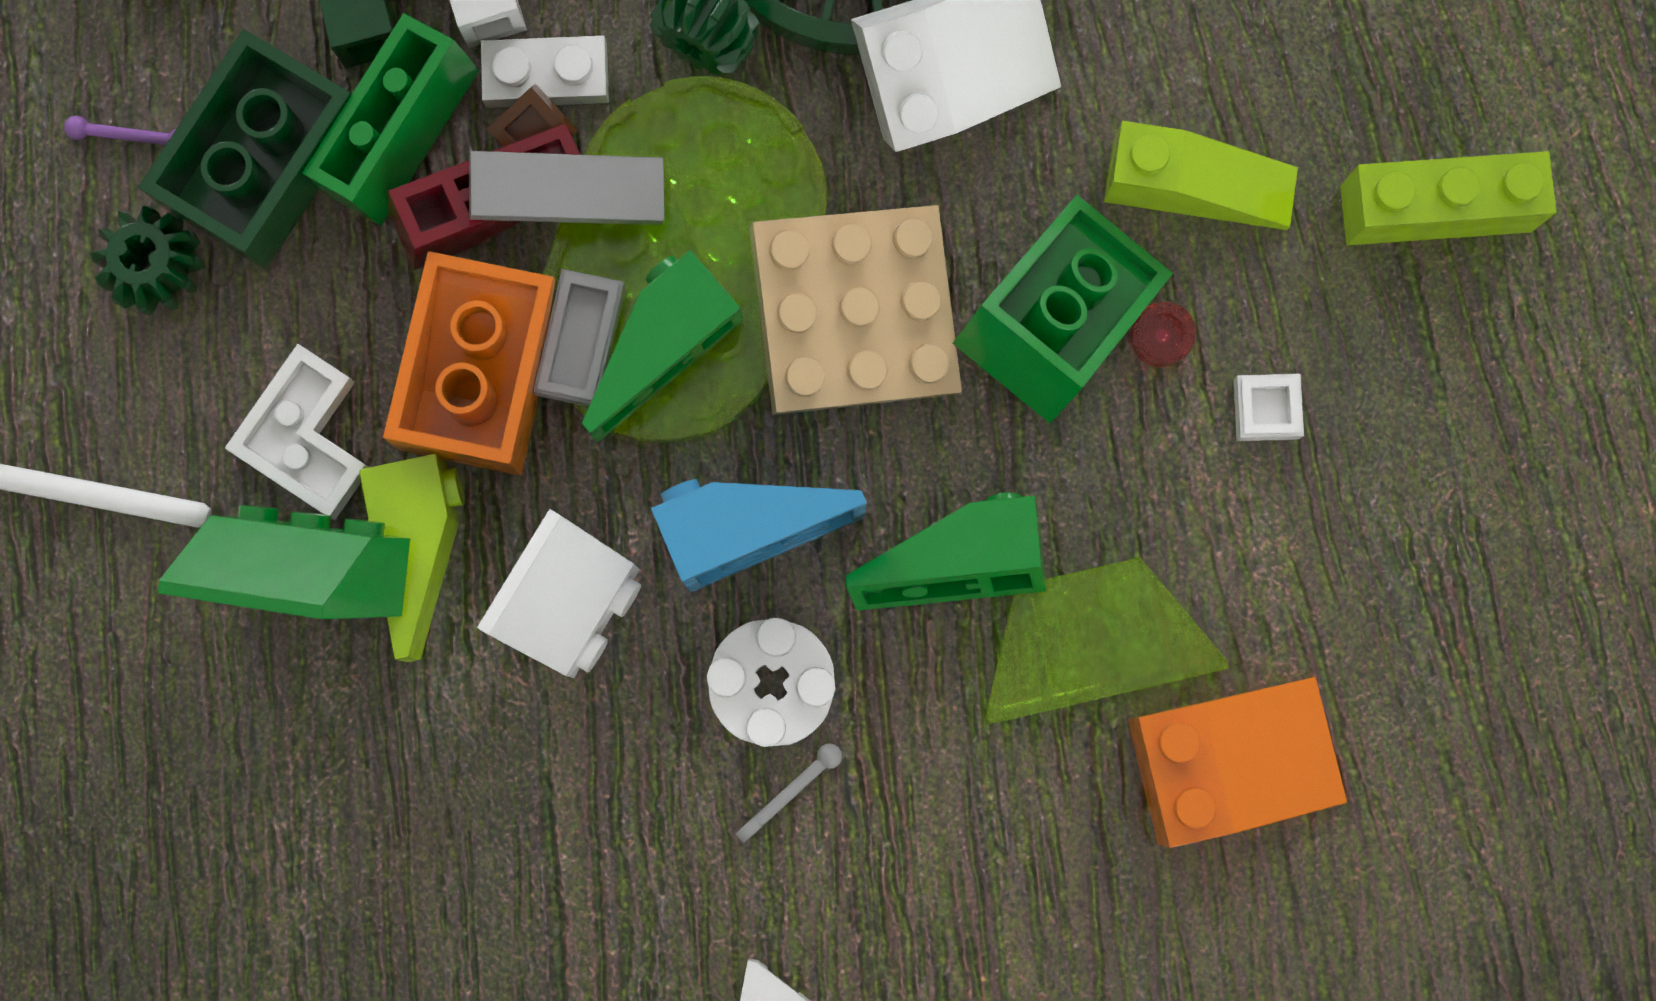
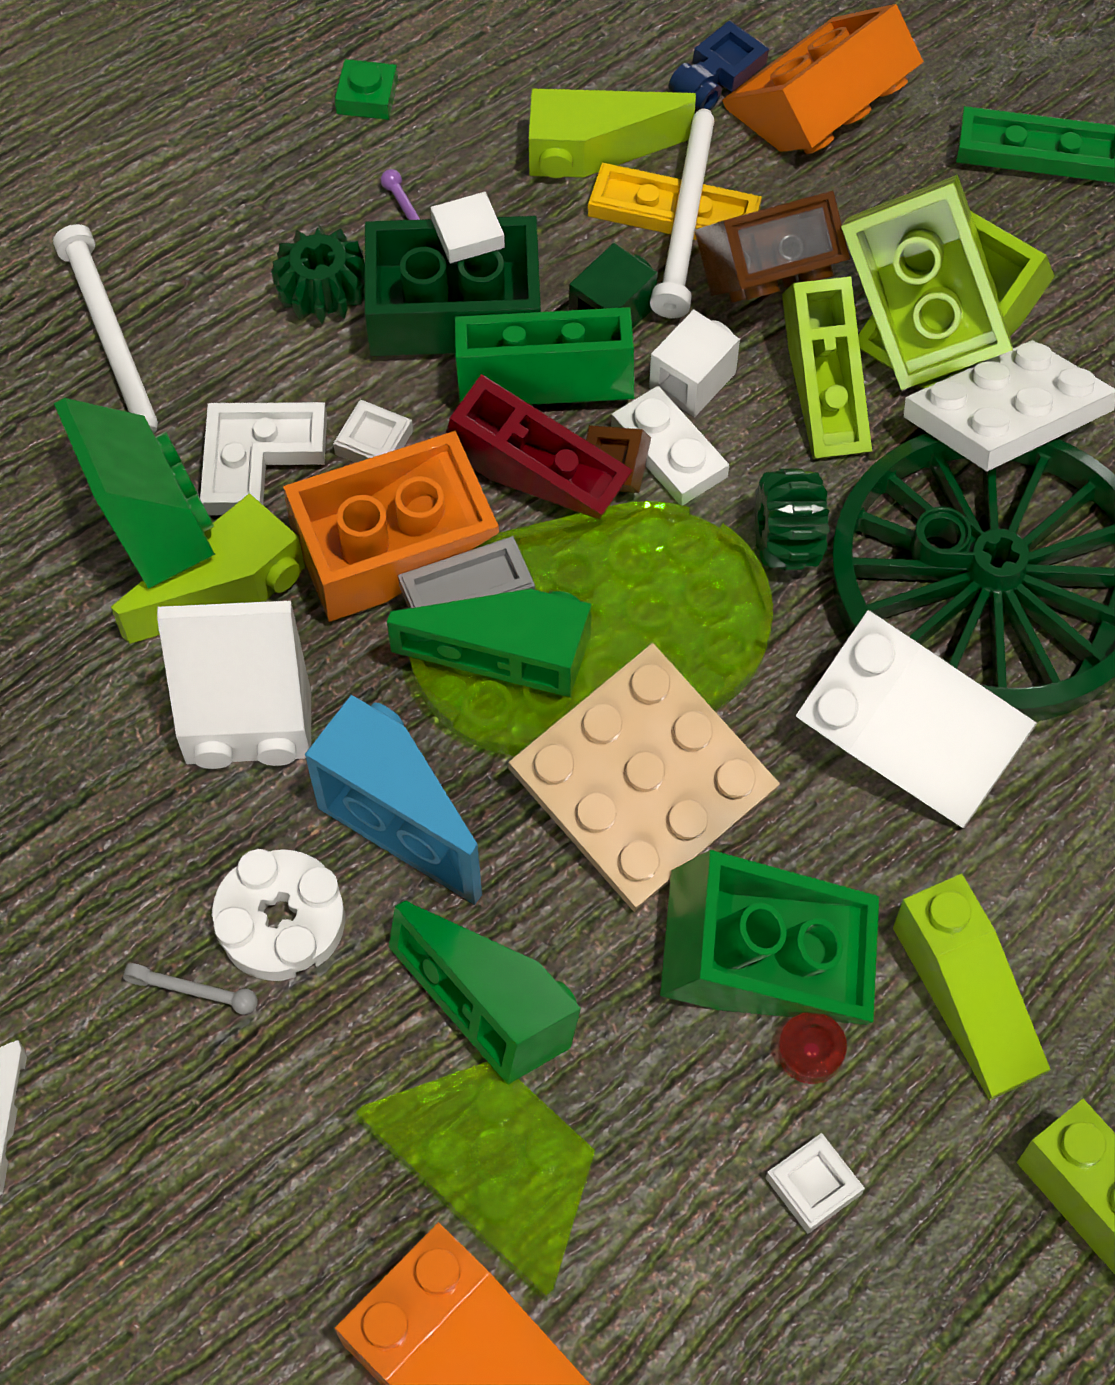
camera: 55 degrees right, 20 degrees down
light grey tile [469,151,664,225] -> none
none -> white tile [333,399,413,463]
none -> white tile [431,192,505,263]

